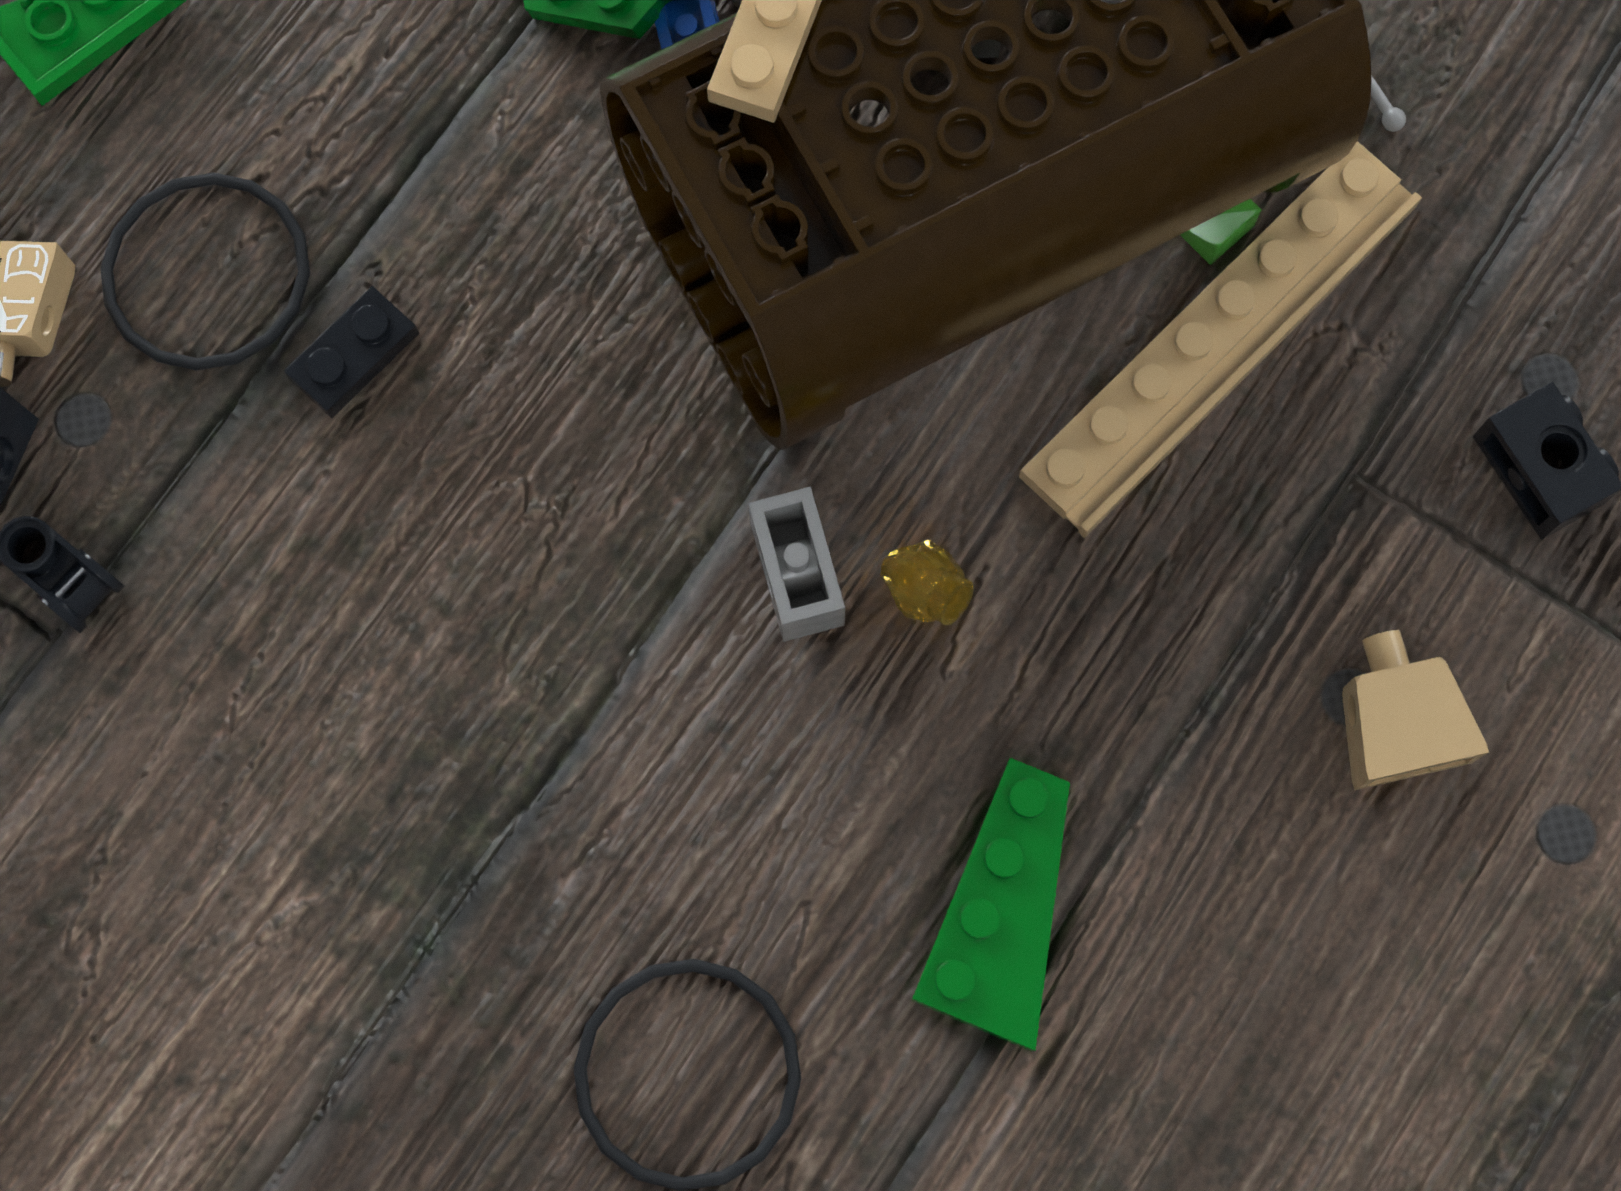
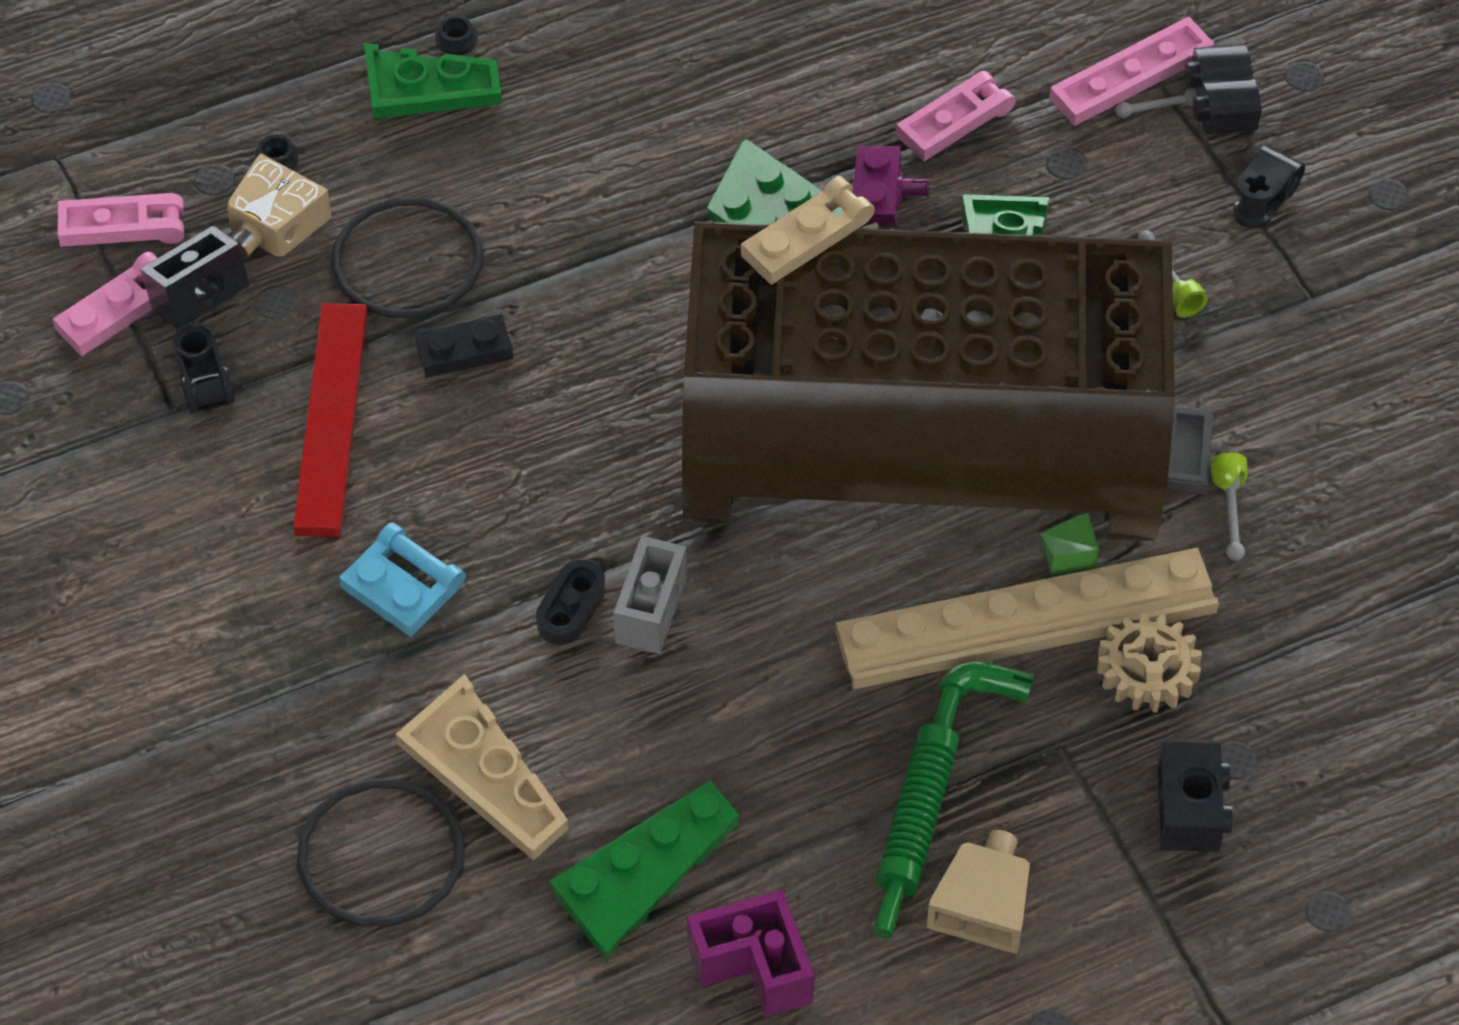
camera: 30 degrees right, 20 degrees down
clear yellow rock [880,540,974,625] -> none
none -> red tile [293,303,368,537]
none -> medium azure plate [339,522,466,637]
none -> tan wing [396,674,568,861]
none -> black plate [536,559,605,645]
none -> magenta brick [687,889,814,1017]
none -> green piece [873,659,1034,939]
none -> tan gear [1097,612,1202,712]

